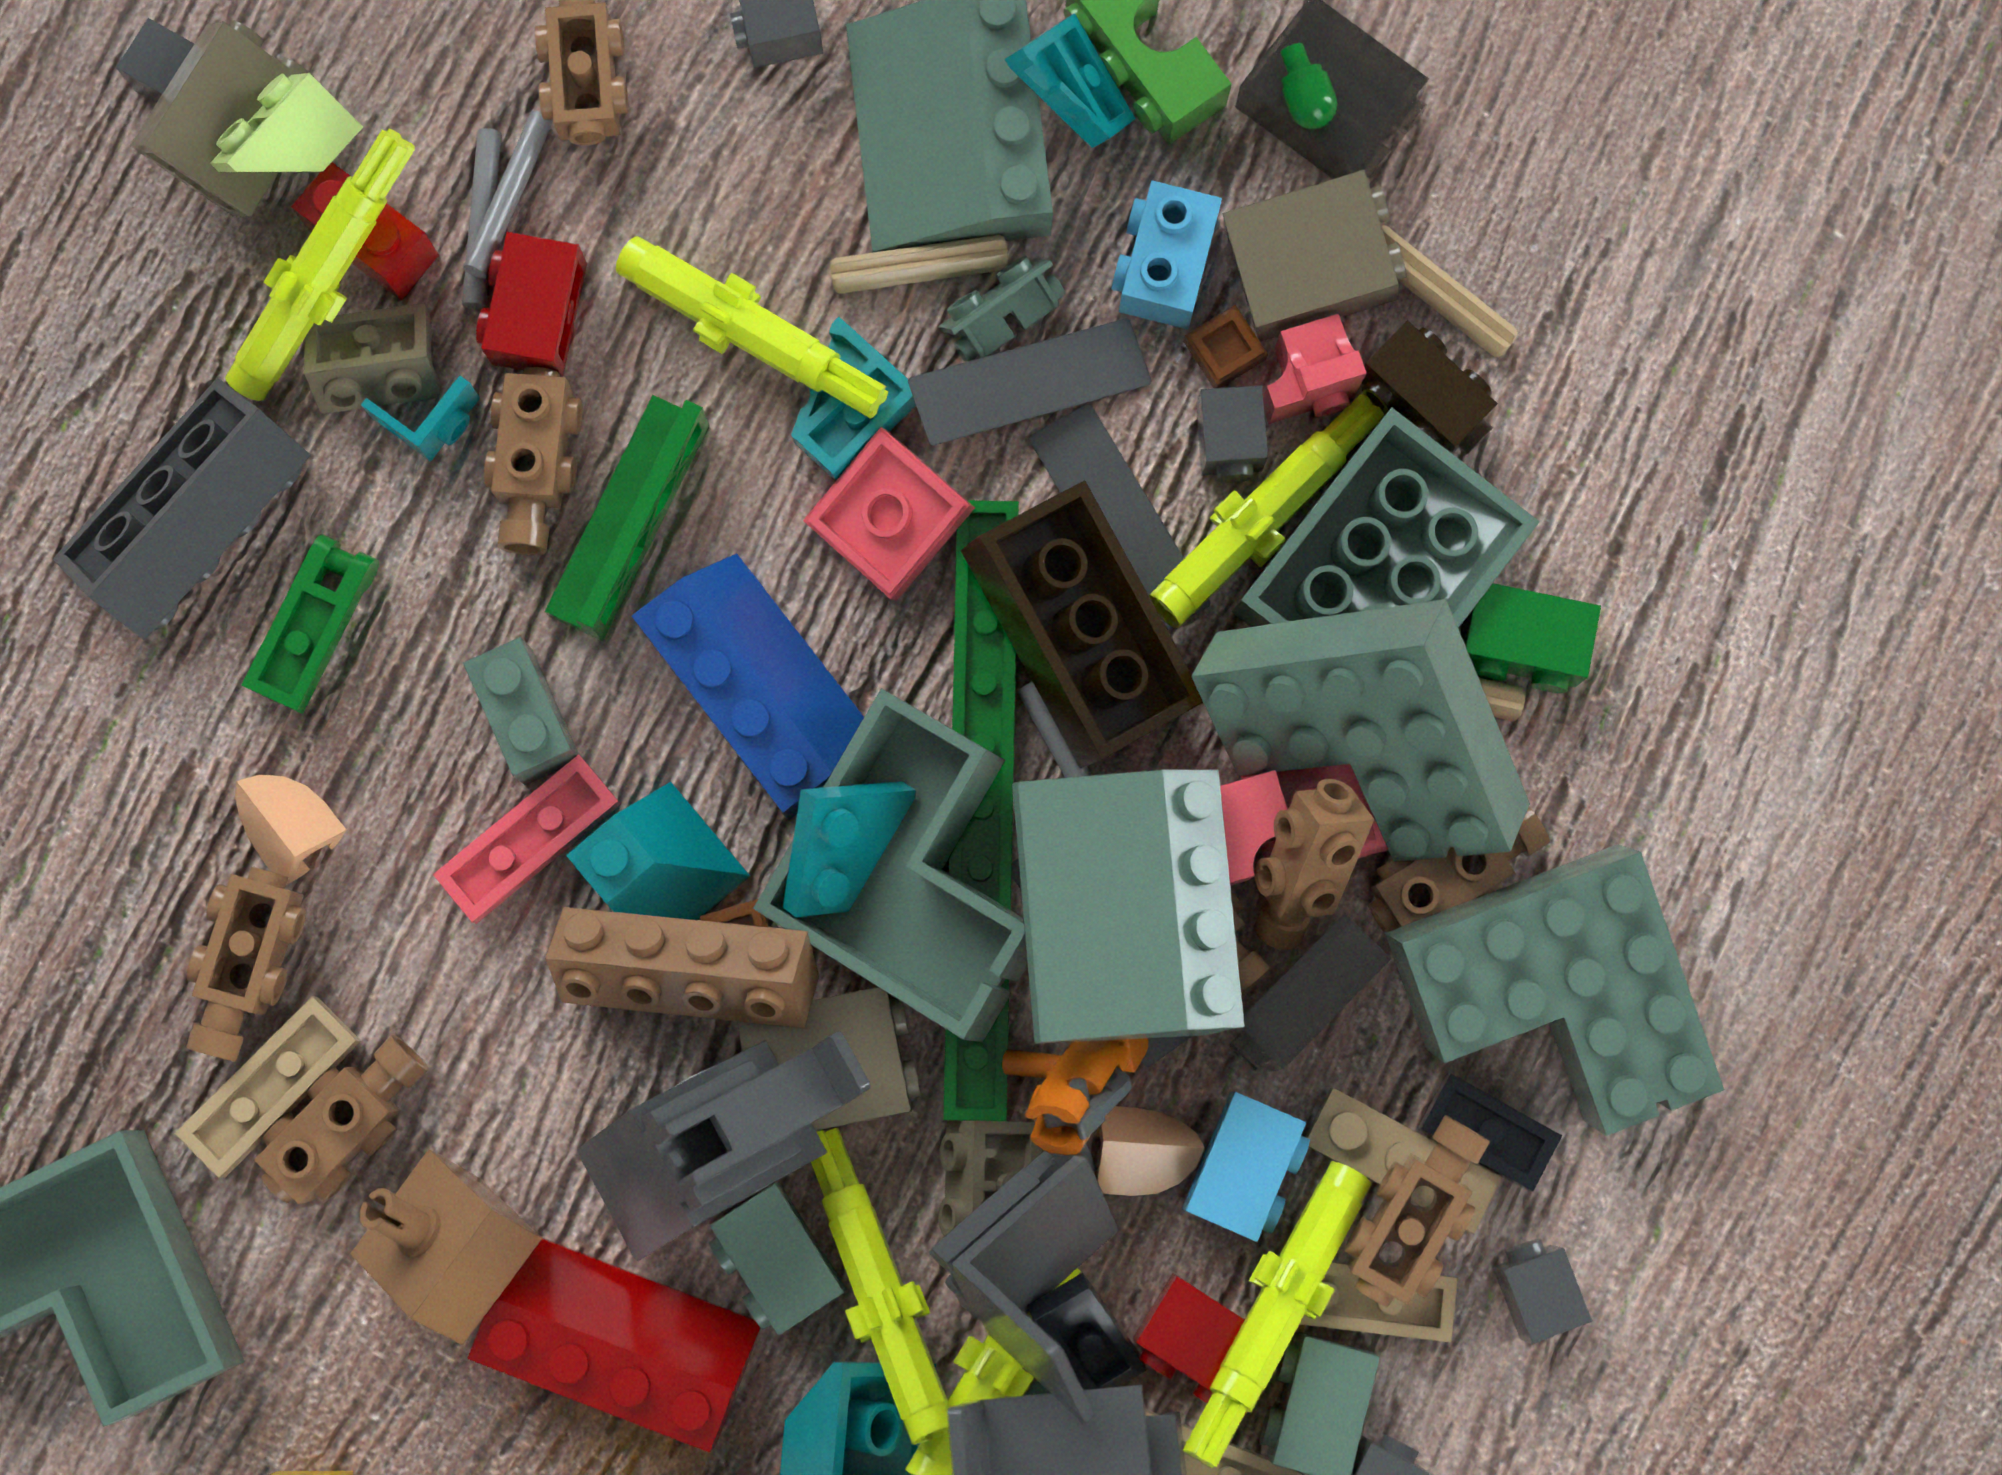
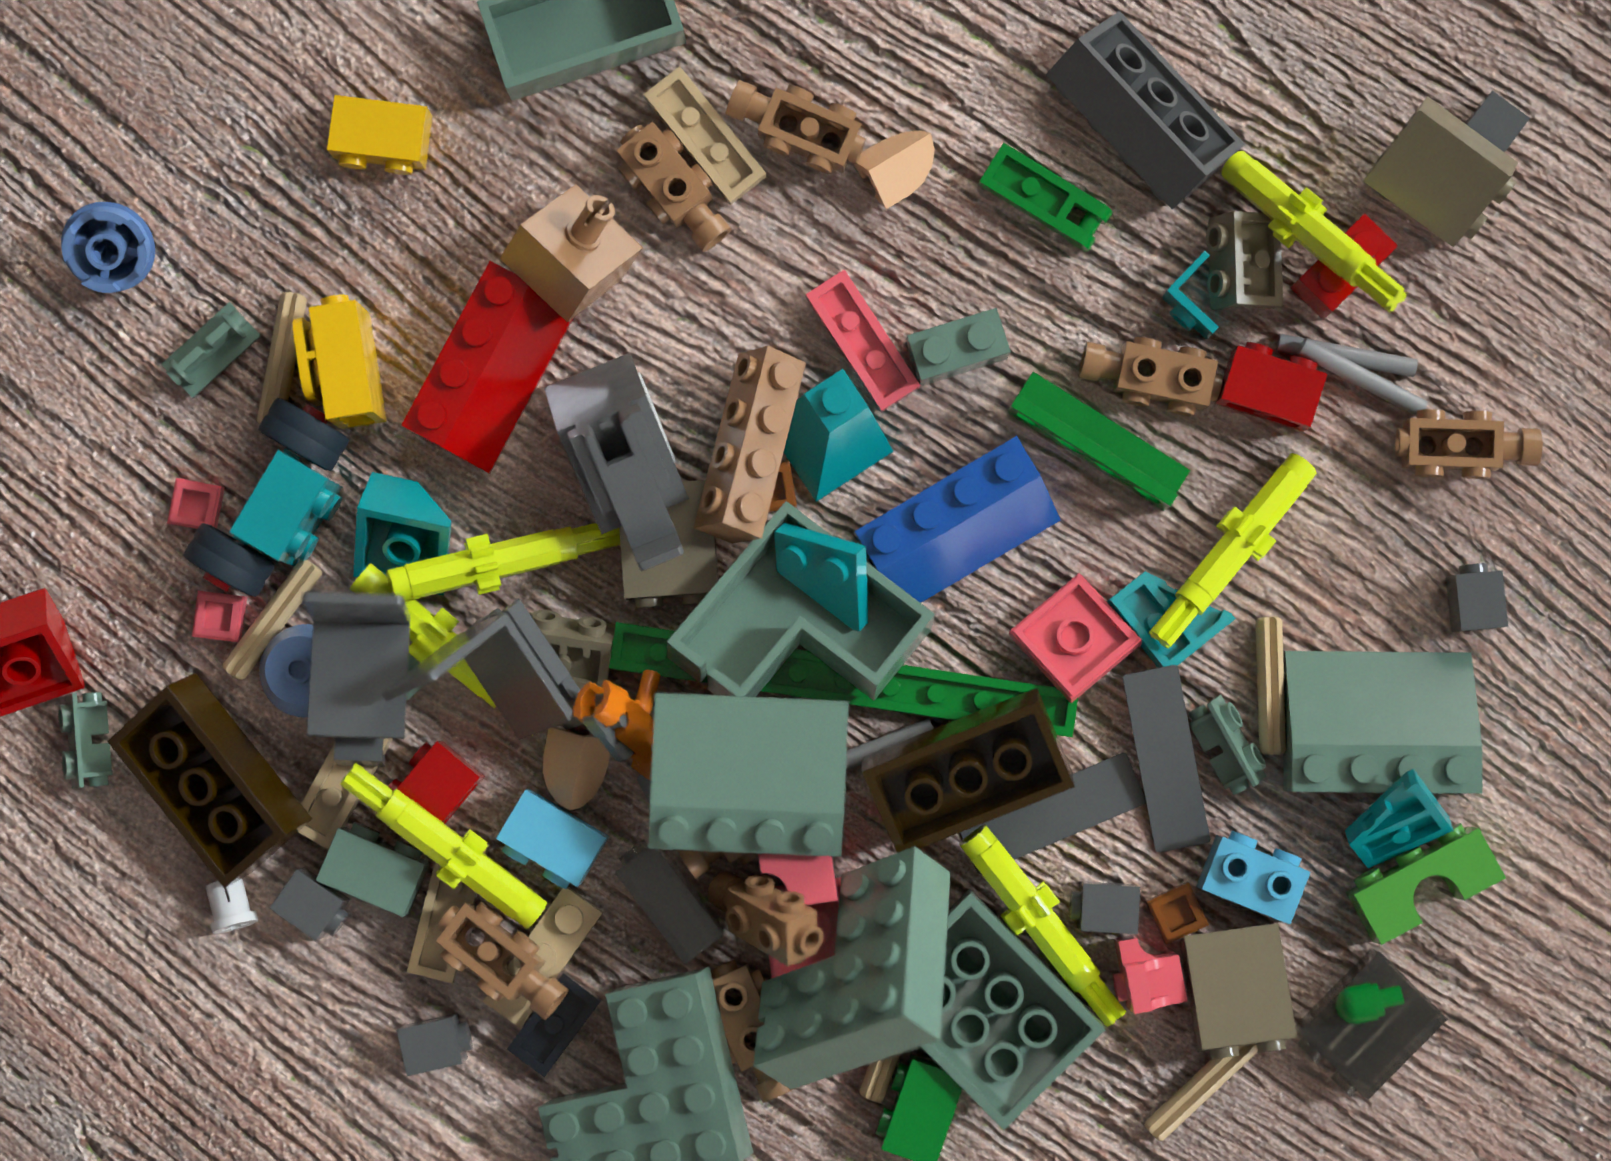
camera: 105 degrees right, 5 degrees up
yellowish green slope [210,73,363,172] -> none
sand green brick [709,1182,847,1336] -> none
black plate [1027,1272,1147,1390] -> none
dark brown brick [1362,320,1498,455] -> none

